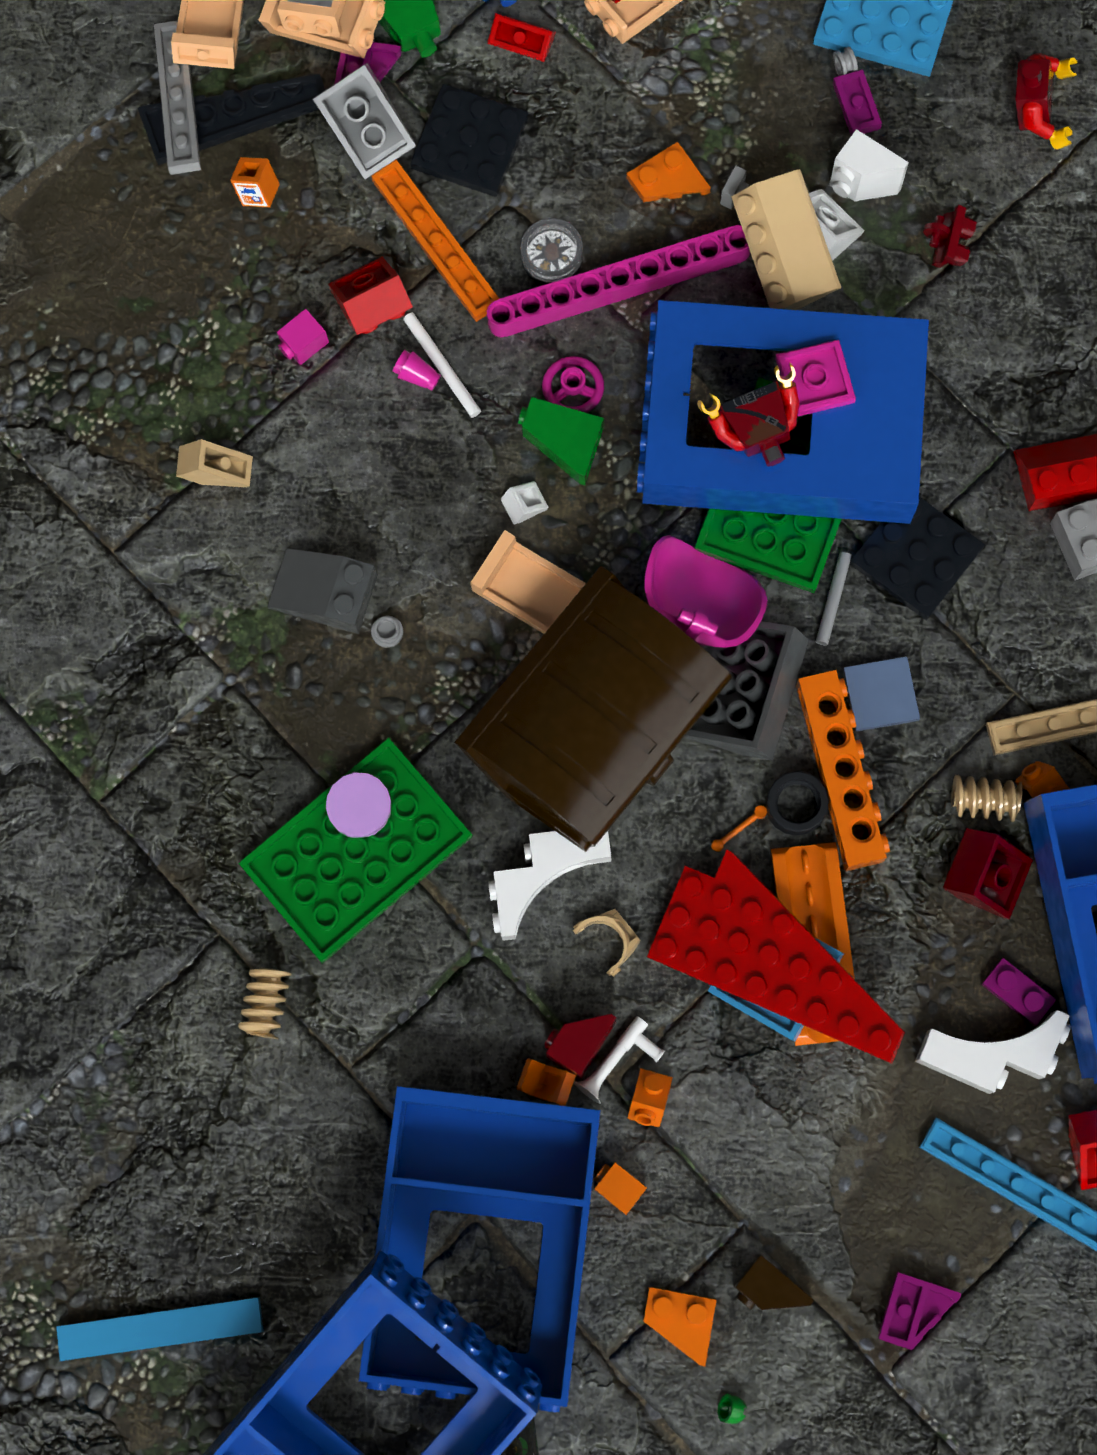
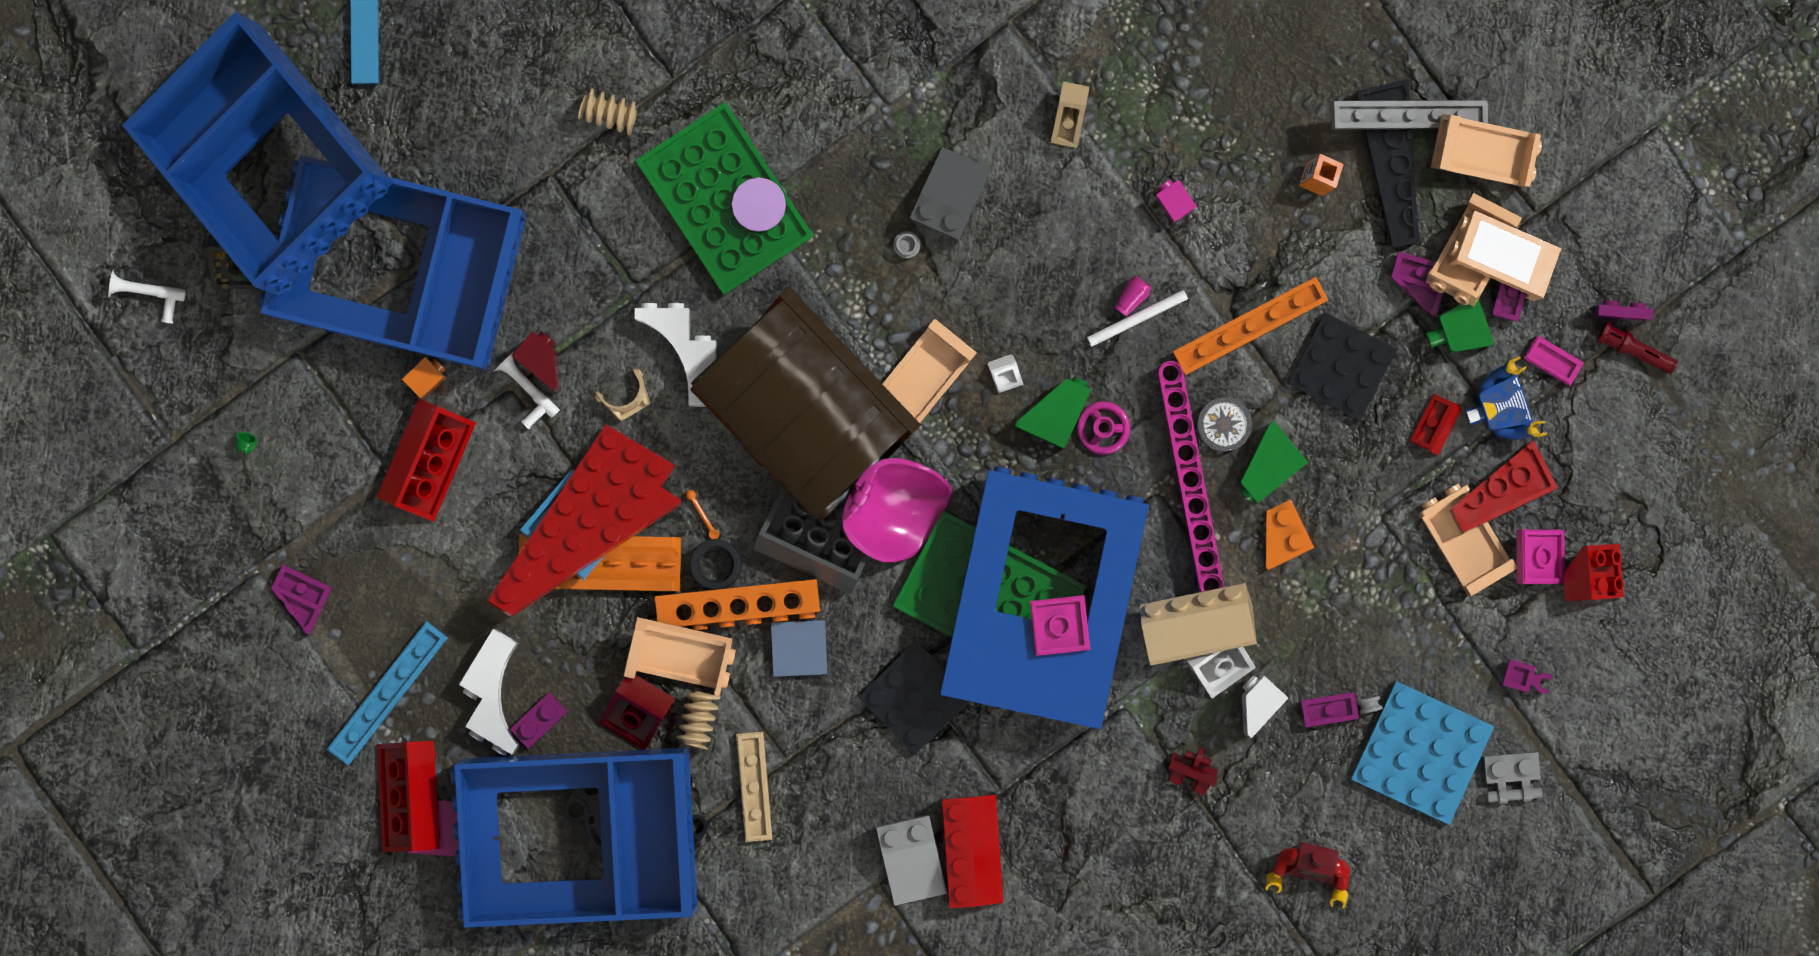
camera: 90 degrees right, 10 degrees up
light grey slope [313,63,416,179] -> none
slope [328,256,413,335] -> none
orange bracket [517,1058,576,1106] -> none
orange bracket [628,1069,673,1127] -> none
orange wing [643,1287,716,1367] -> none
torso [697,362,800,467] -> none
light grey plate [720,165,749,209] -> none
dark brown slope [733,1255,815,1310] -> none
light grey bar [815,552,852,646] -> none
orange bracket [1015,761,1069,798] -> none
none -> red slope [376,399,476,522]
none -> light nougat panel [624,617,736,696]
none -> green slope [1239,421,1308,504]

